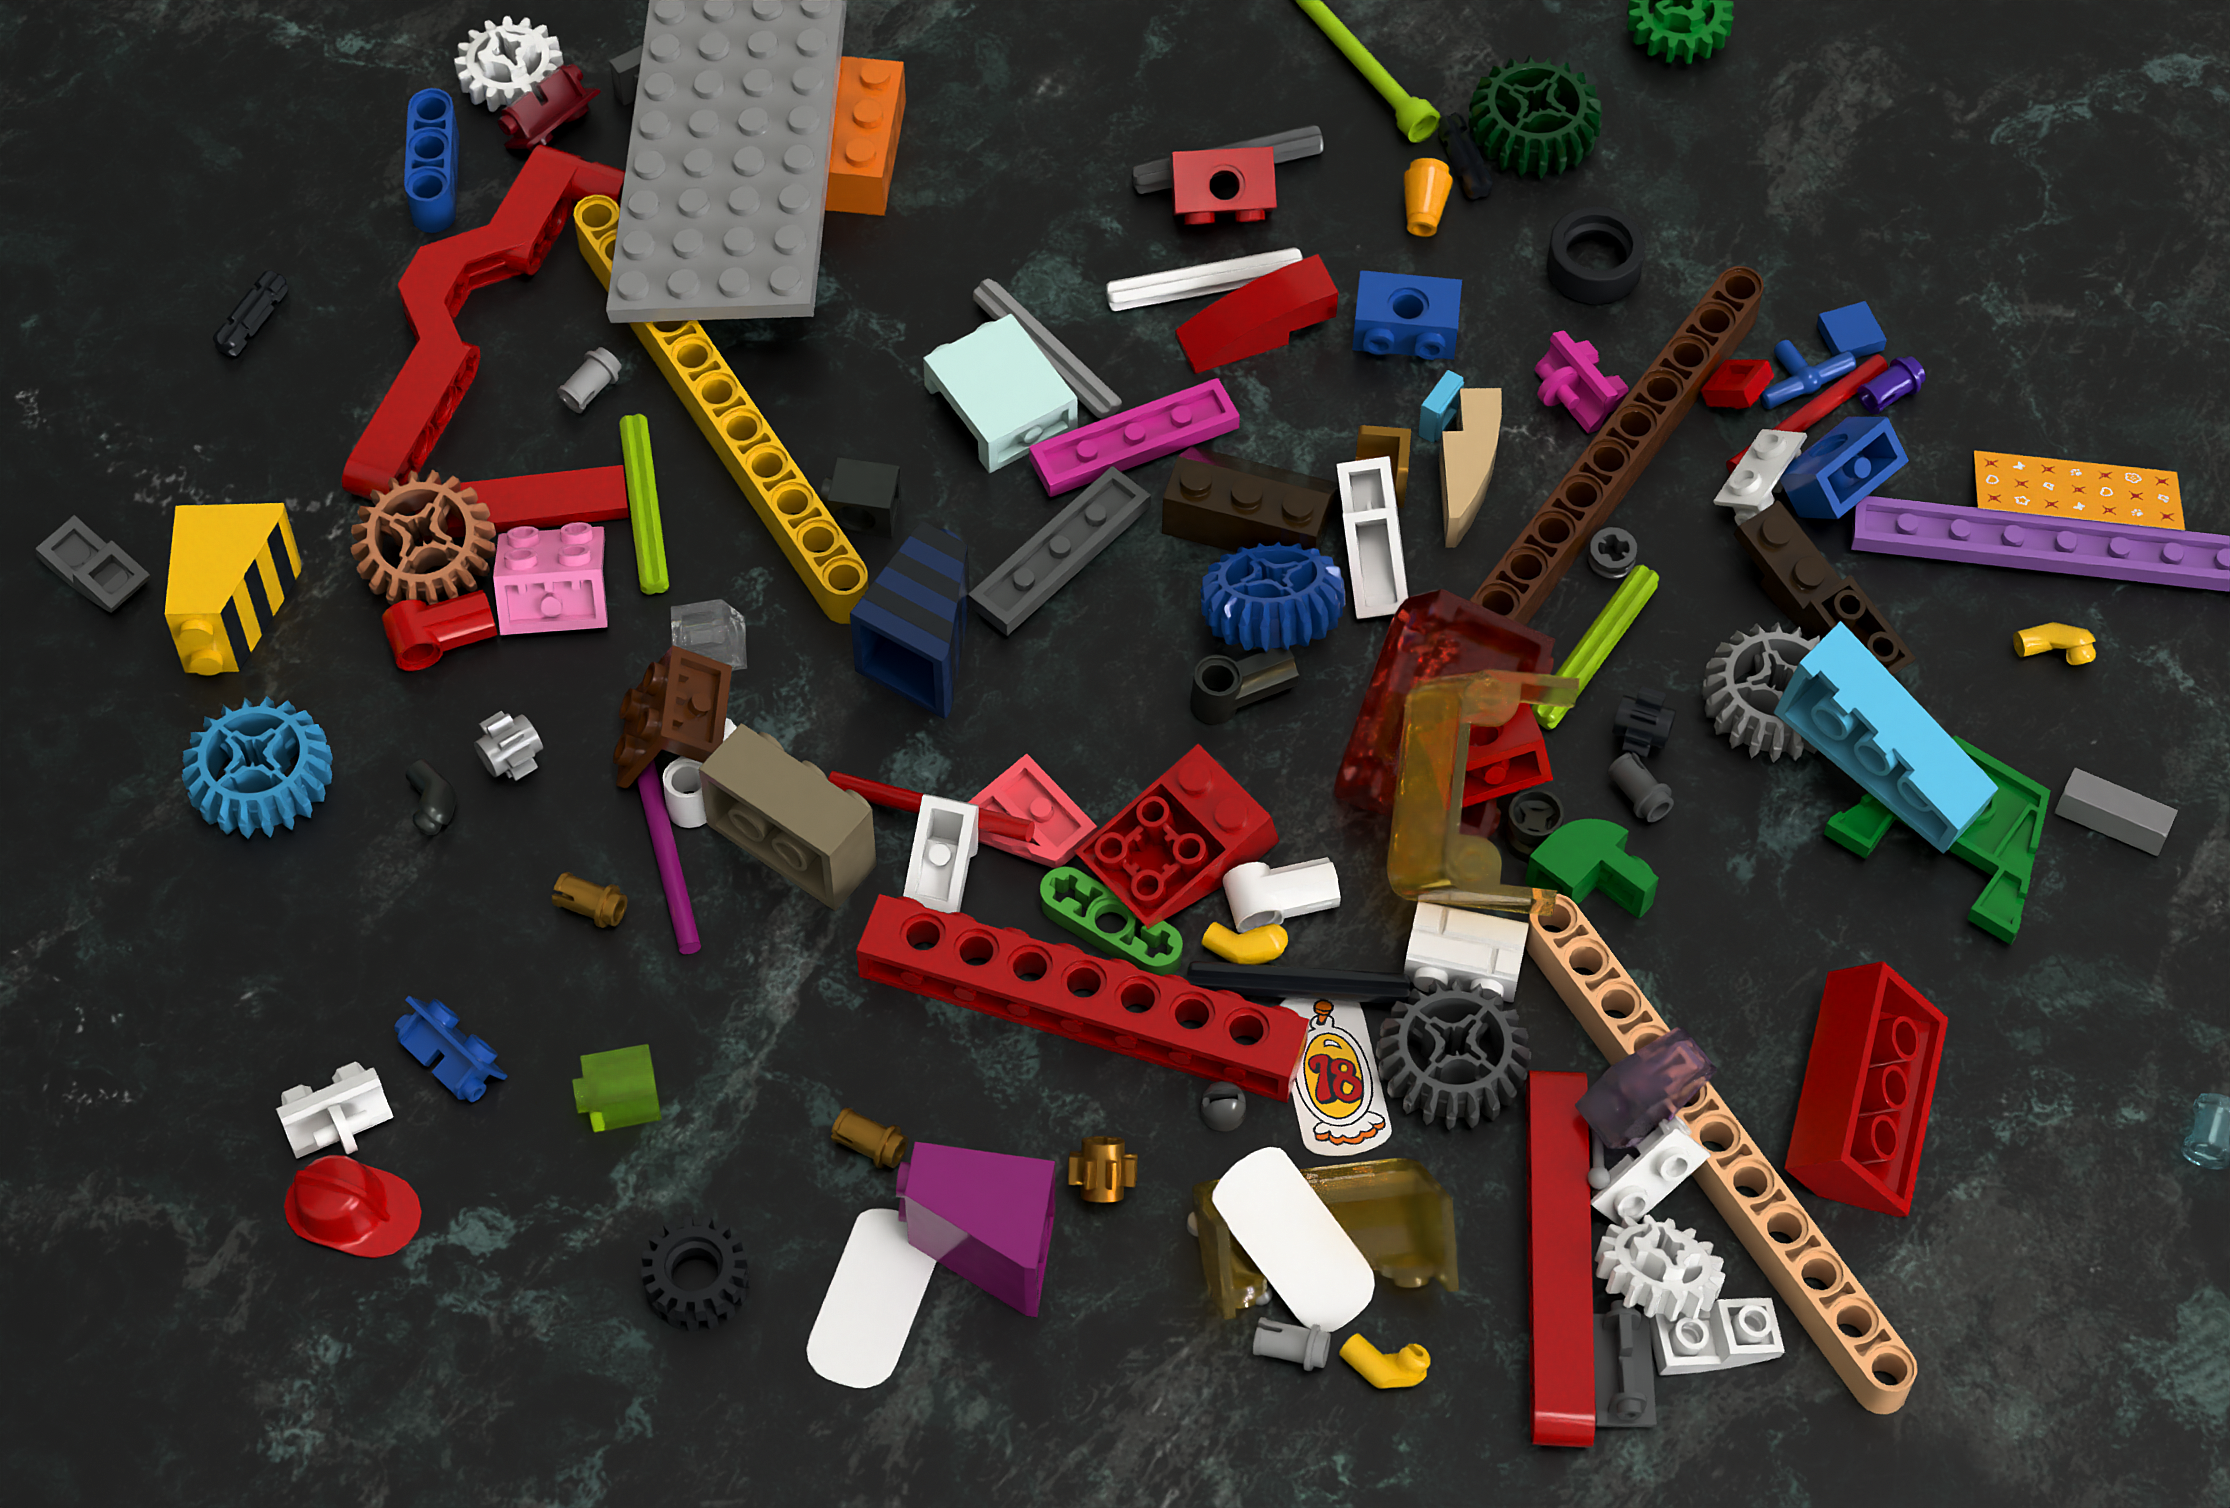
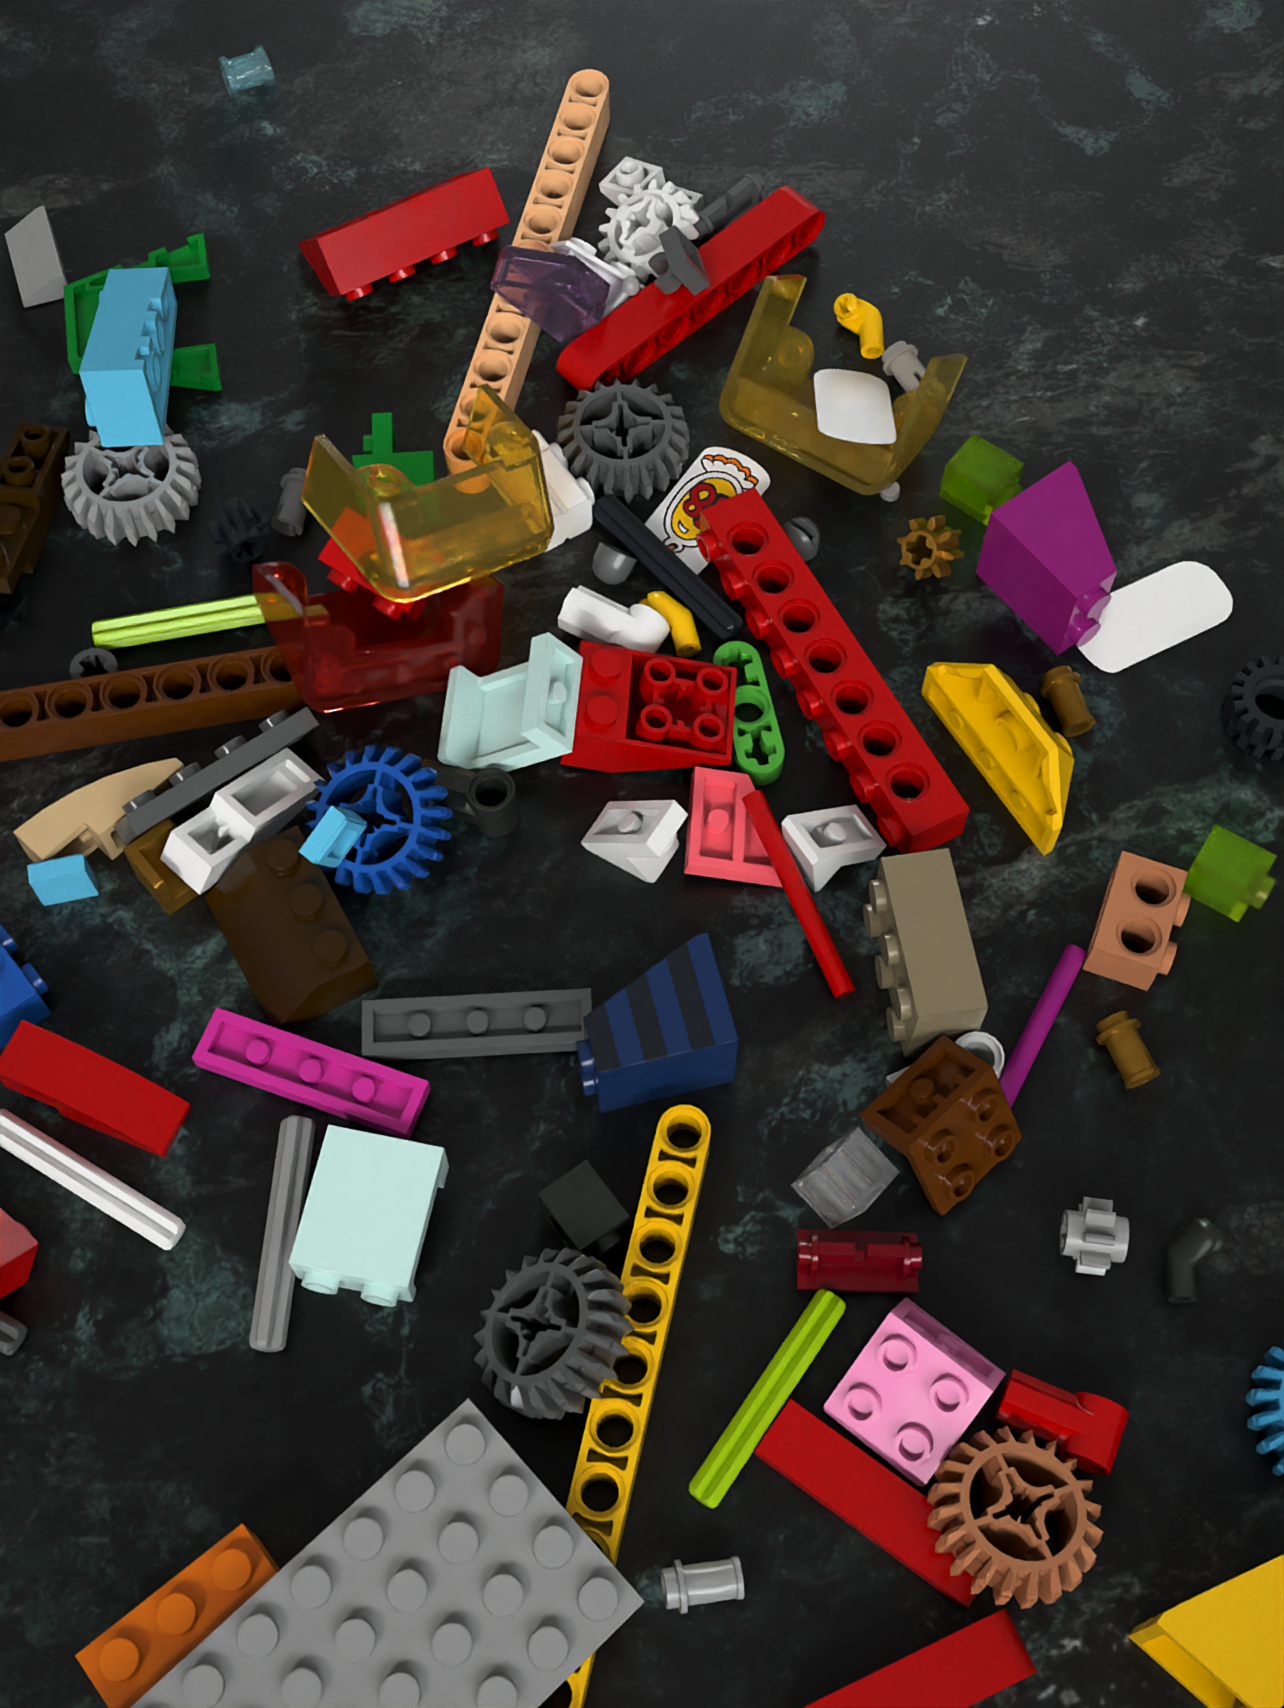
camera: 135 degrees left, 5 degrees up
none -> dark grey plate [114,707,319,846]
none -> medium azure tile [298,805,367,868]
none -> light aqua panel [437,632,583,772]
none -> dark grey gear [473,1247,635,1420]
none -> white slope [581,800,688,883]
none -> dark grey hinge [592,542,637,585]
none -> dark grey tile [648,225,711,295]
none -> dark red hinge [797,1229,922,1293]
none -> yellow wedge [921,662,1074,856]
none -> clear neon green brick [939,433,1024,525]
none -> nougat brick [1082,851,1191,991]

